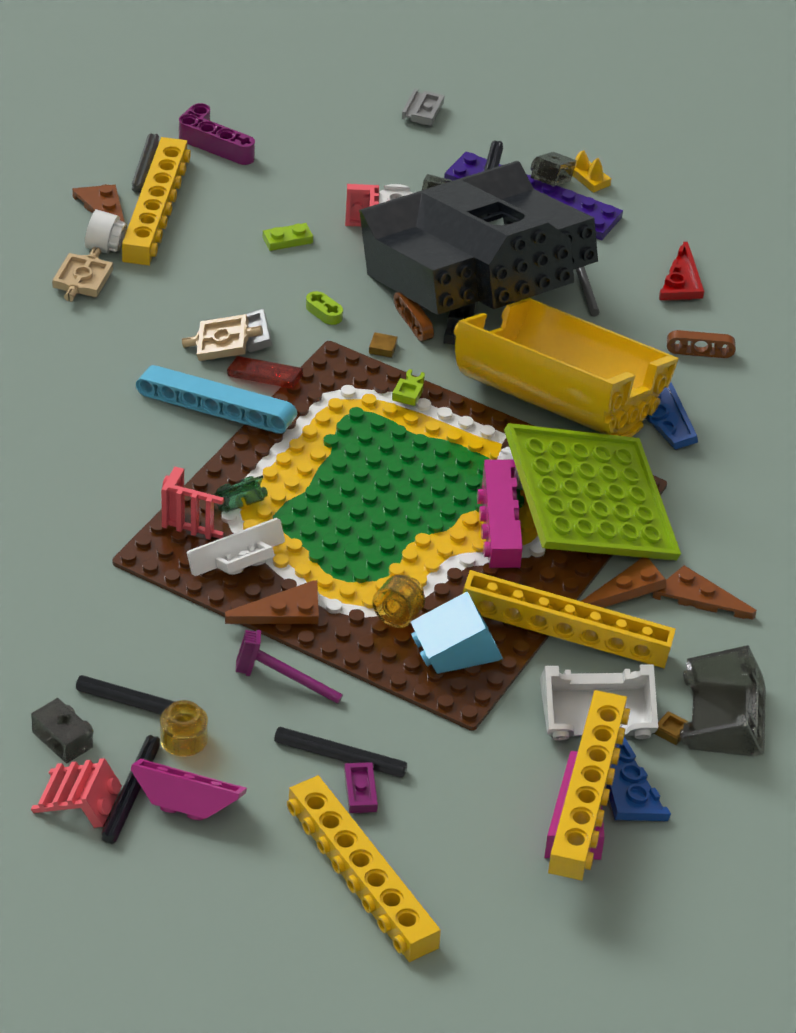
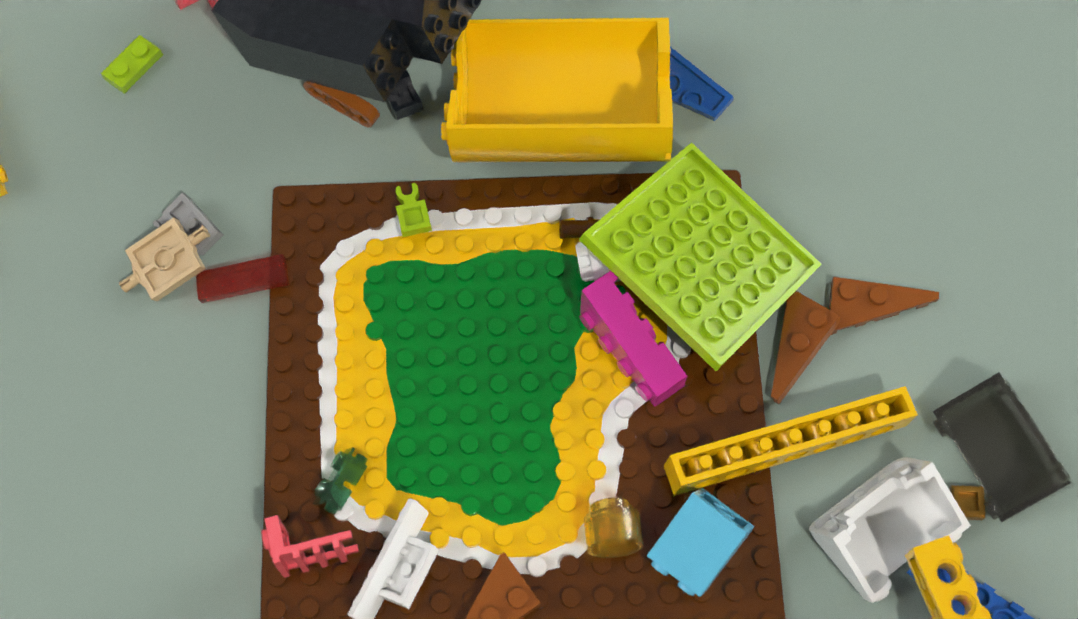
camera: 30 degrees left, 25 degrees up
medium azure beam [136,365,297,434] -> none
lime beam [306,291,343,325] -> none
pearl gold tile [369,332,398,358] -> none

